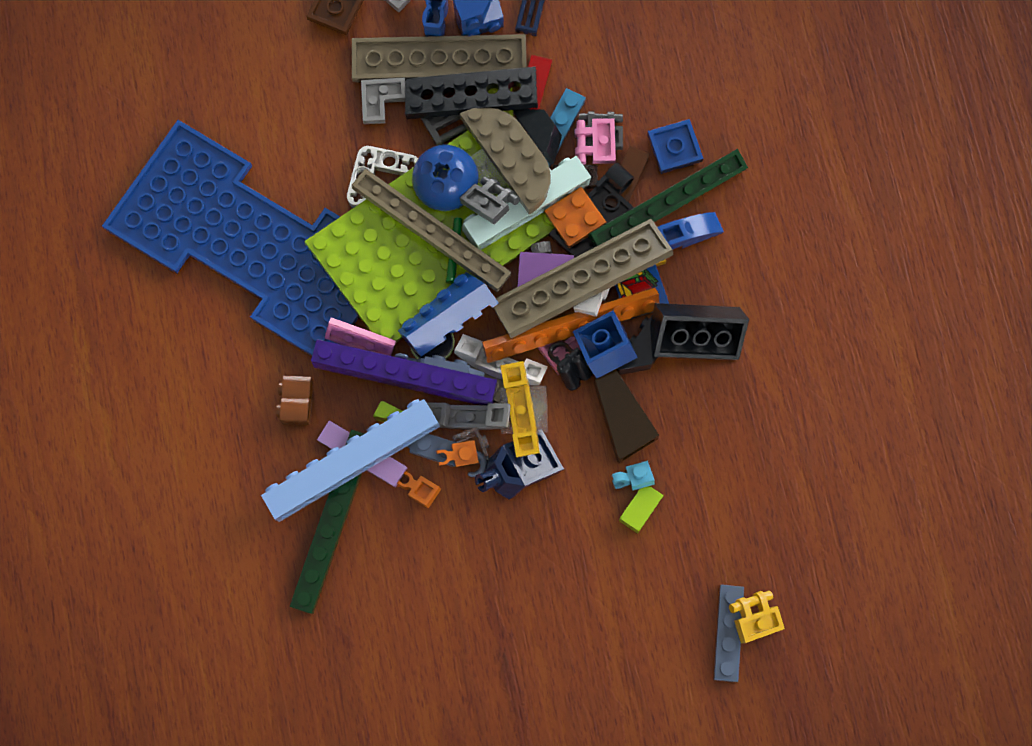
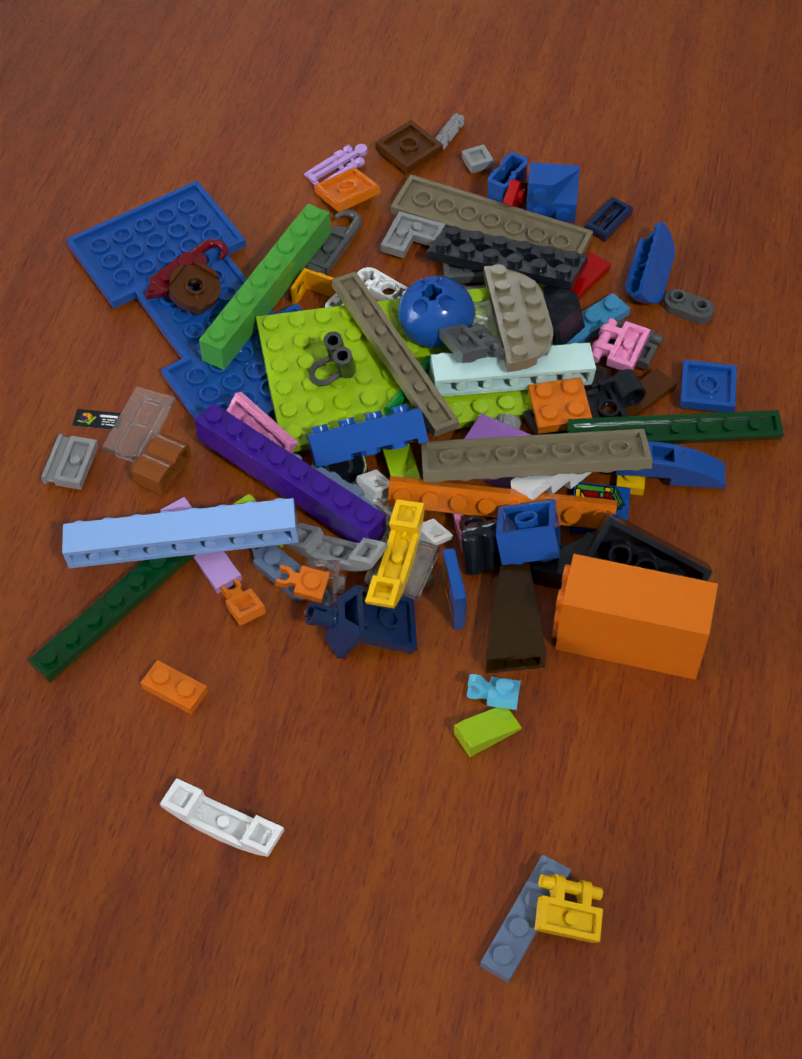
camera: 25 degrees right, 20 degrees down
none -> light grey plate [41,434,98,490]
none -> black sticker [72,409,124,430]
none -> clear piece [102,386,176,461]
none -> orange plate [140,660,208,715]
none -> dark red plate [145,239,228,300]
none -> white slope [160,778,284,857]
none -> reddish brown plate [169,262,221,315]
none -> bright green brick [199,204,331,370]
none -> light orange bracket [291,268,336,304]
none -> lavender piece [304,144,368,185]
none -> dark grey plate [305,209,362,275]
none -> black piece [309,332,356,386]
none -> orange tile [314,167,381,213]
none -> lime slope [382,443,420,479]
none -> blue tile [442,548,466,630]
none -> red plate [503,179,528,207]
none -> orange container [552,554,718,680]
none -> blue brick [625,221,675,304]
none -> dark grey plate [663,289,714,324]

